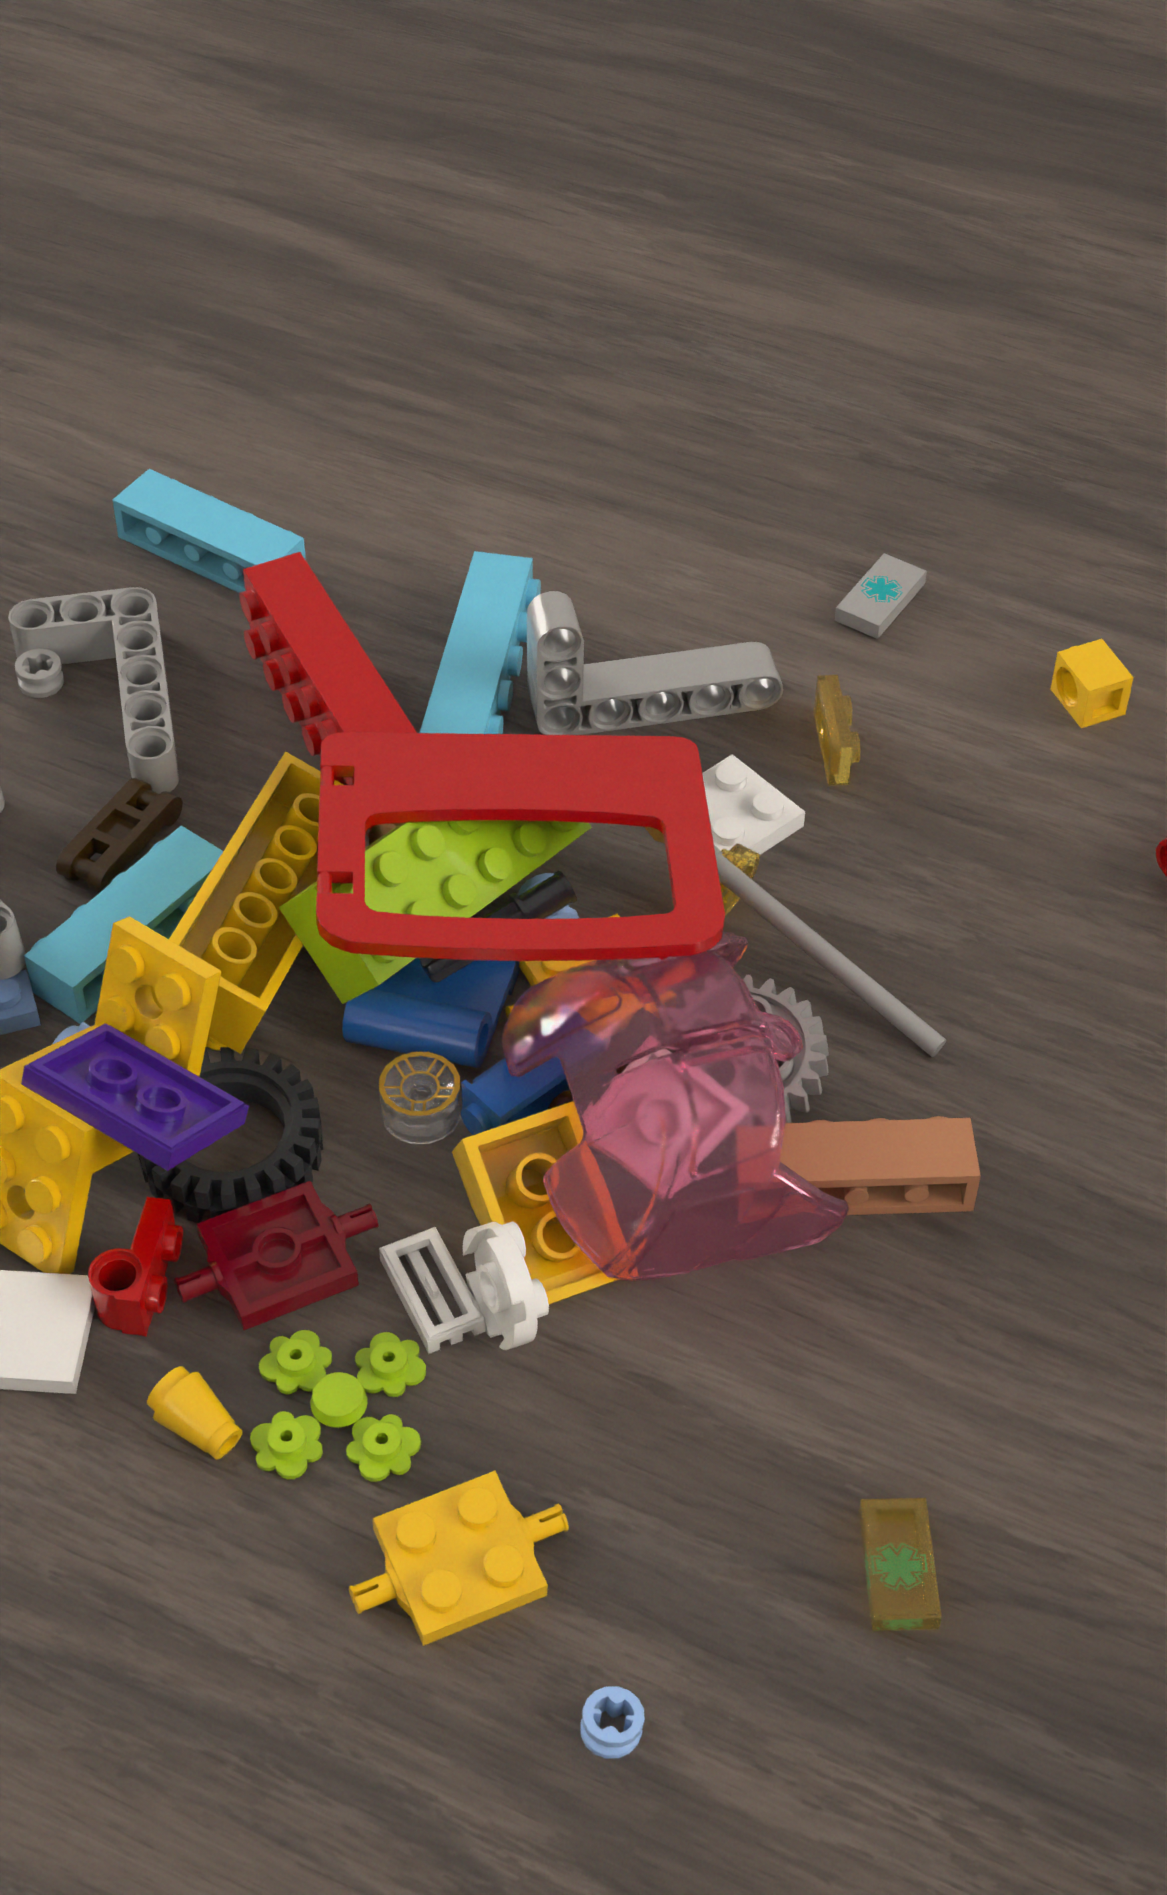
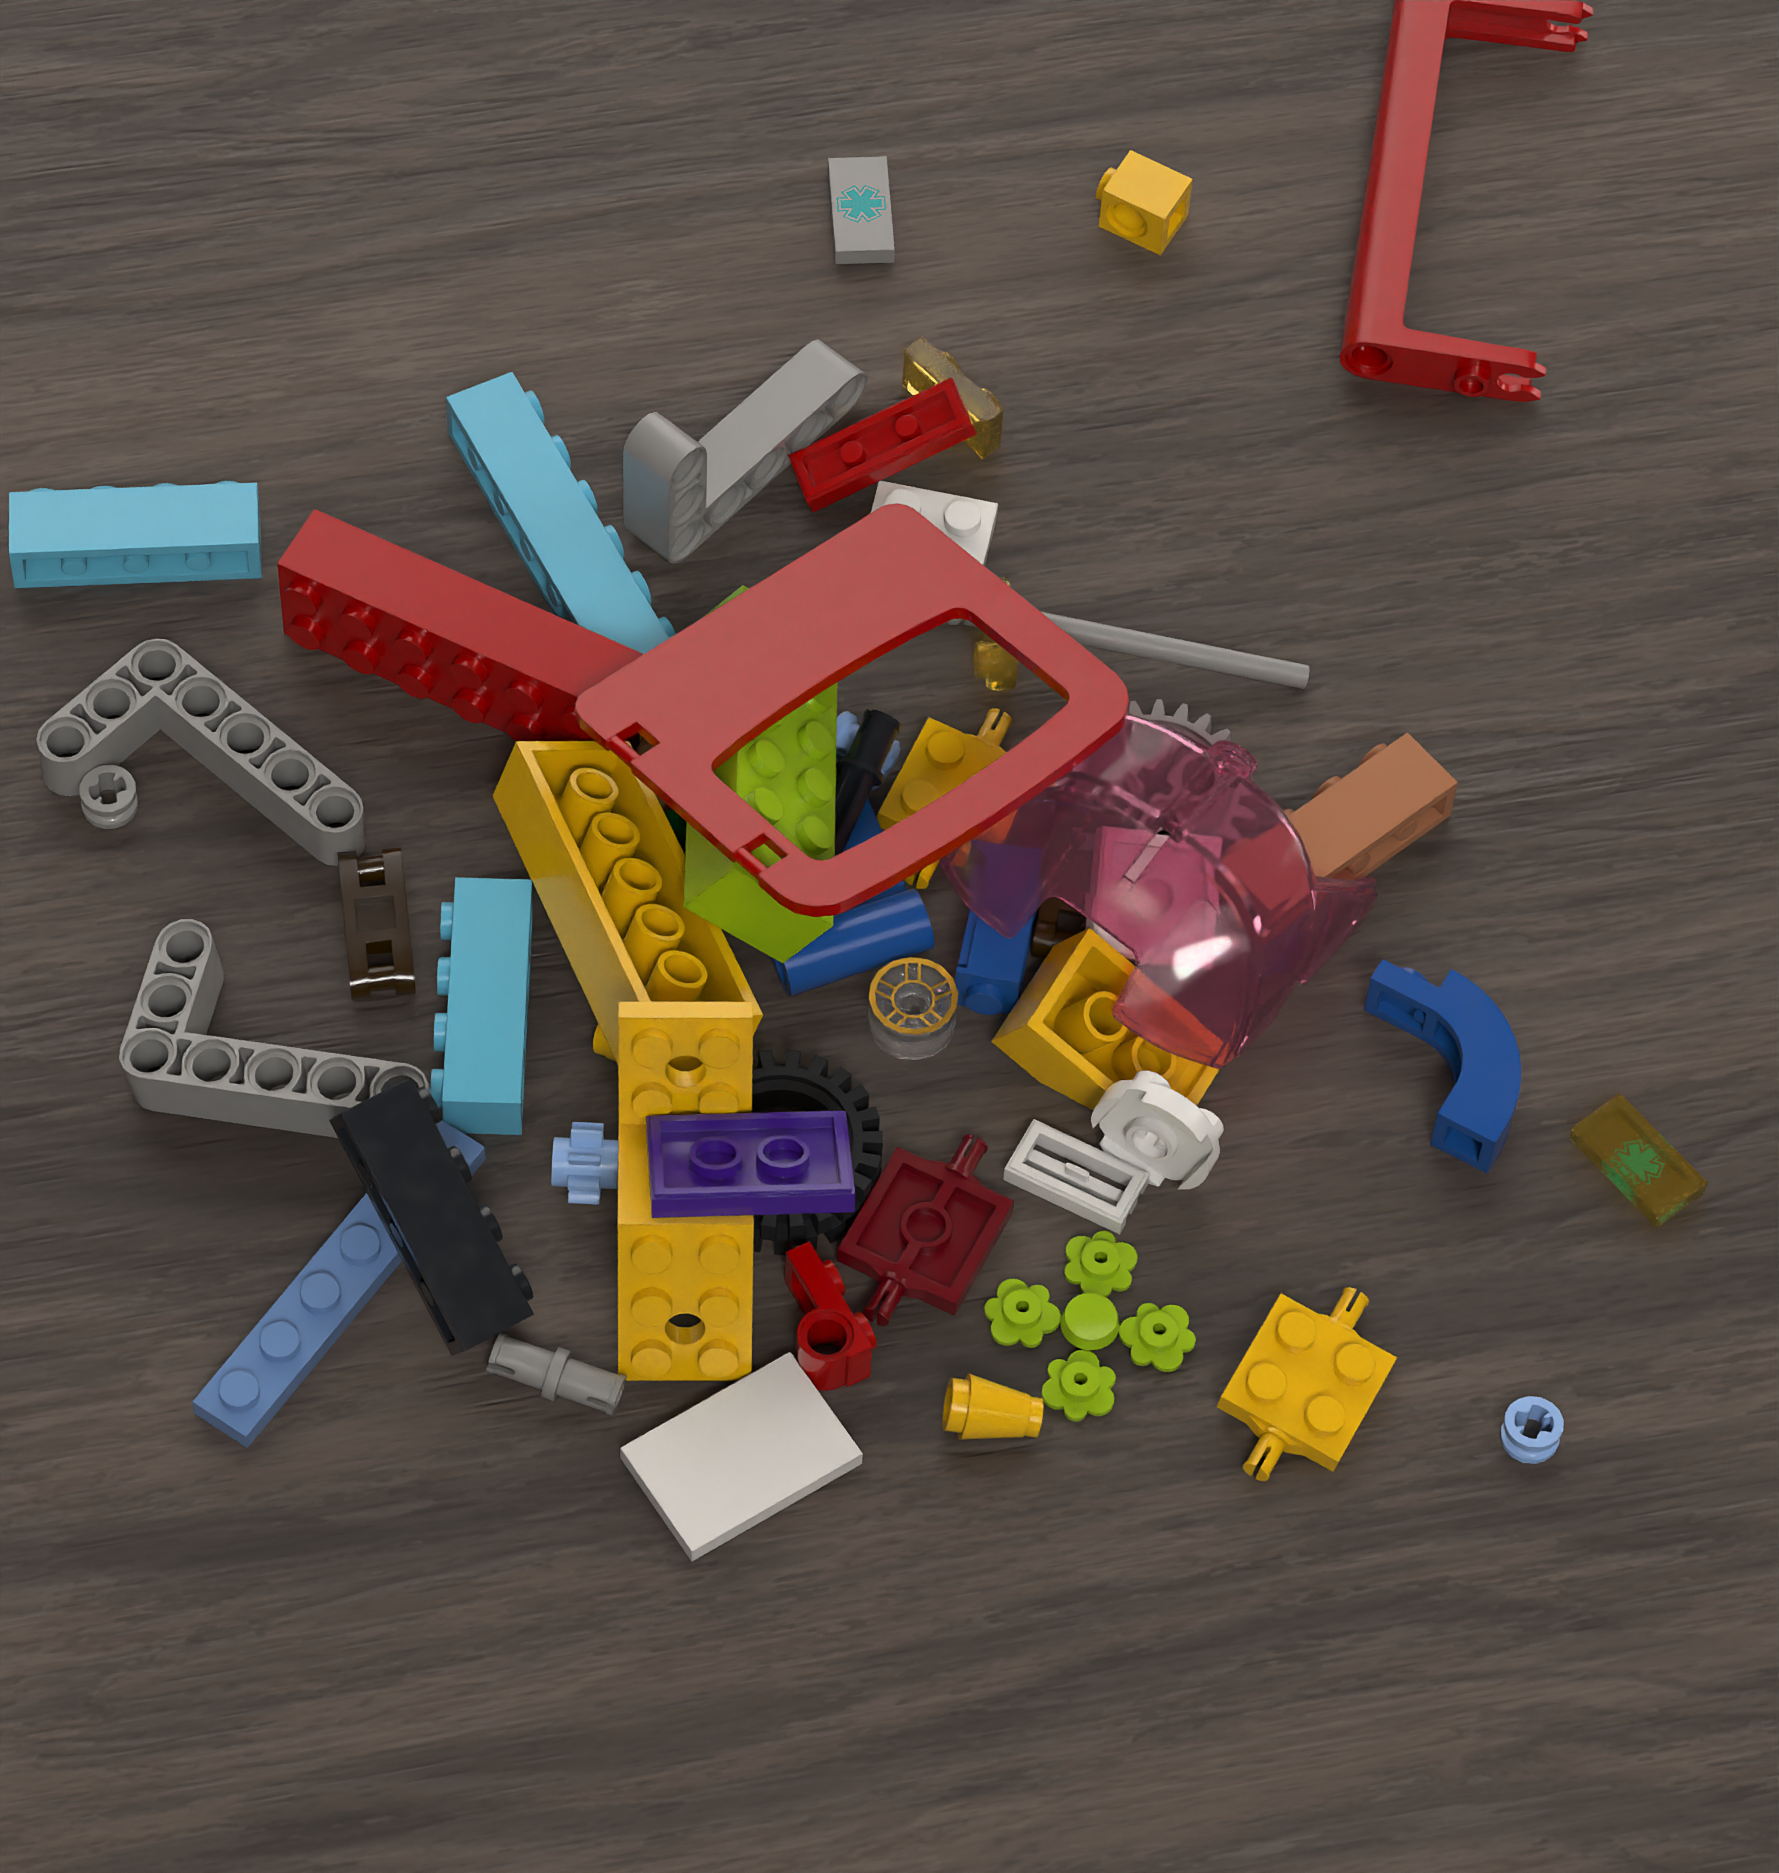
camera: 40 degrees left, 10 degrees up
none -> red tile [788,377,978,512]
none -> blue arch [1364,959,1521,1174]

